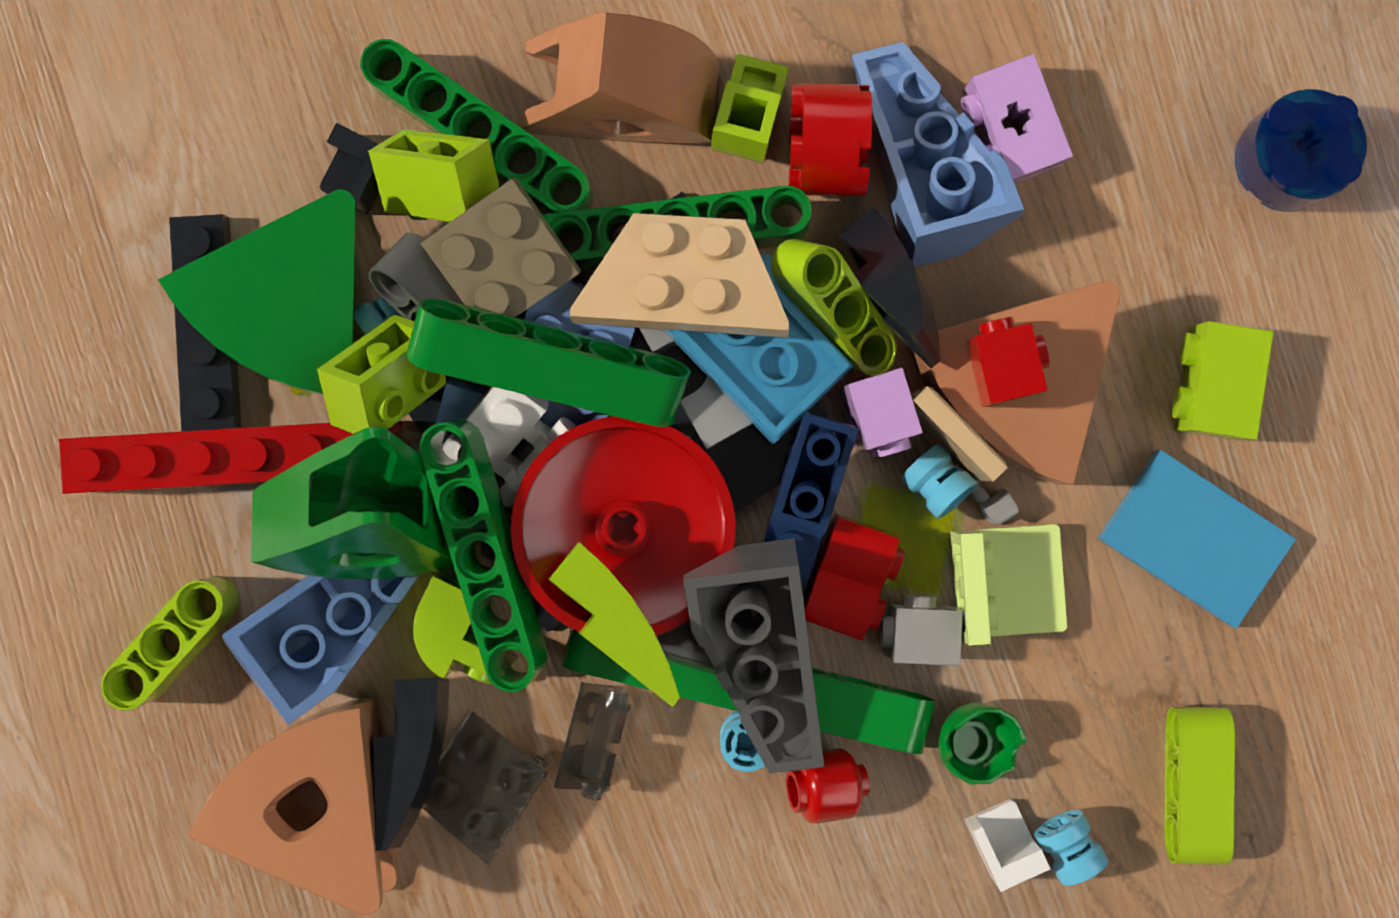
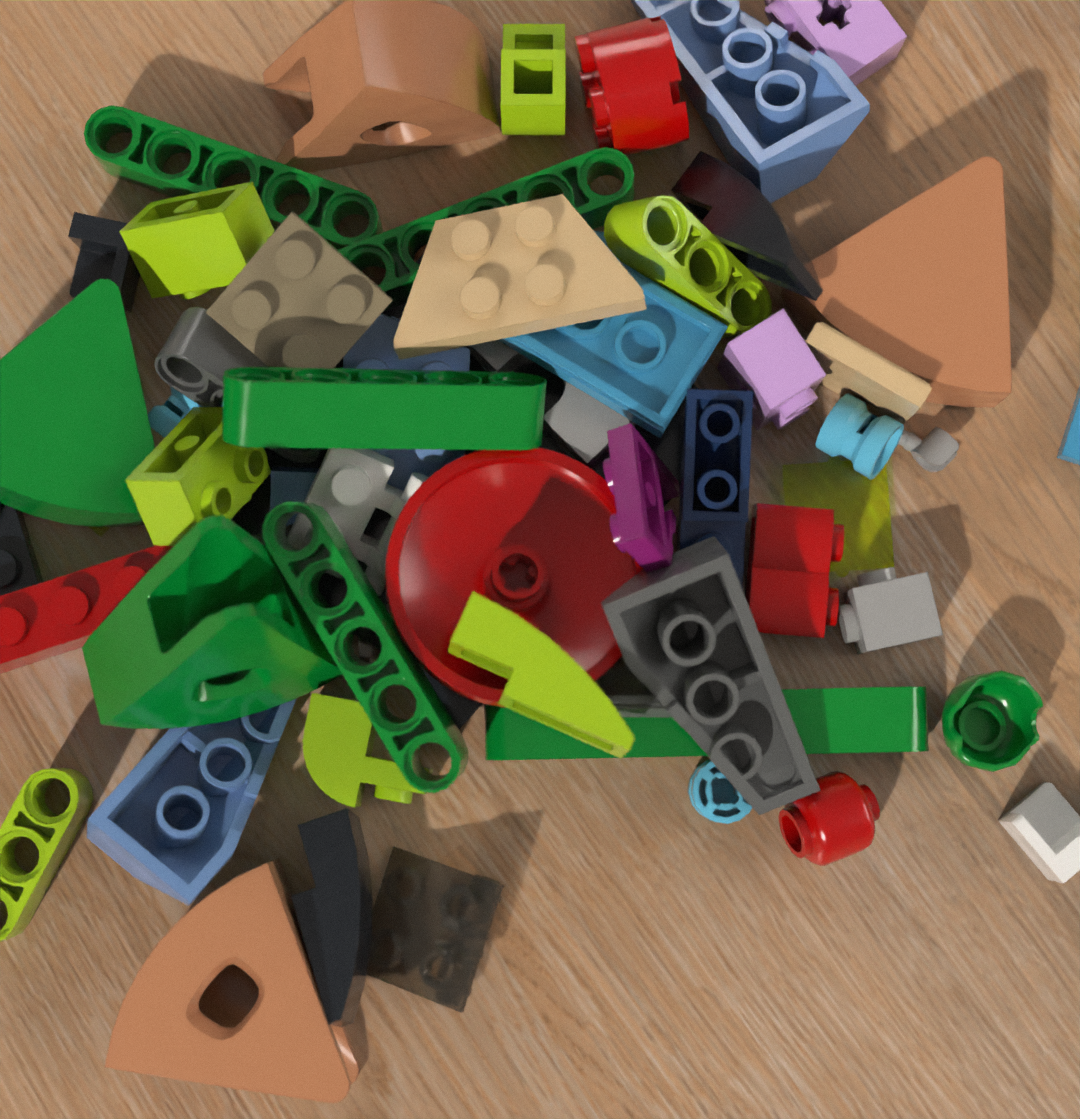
camera: 10 degrees left, 5 degrees down
clear smoke hinge [554,682,631,800] -> none
yellowish green bracket [950,524,1067,646] -> none
red brick [967,317,1050,407] -> none
none -> magenta wing [603,423,680,573]

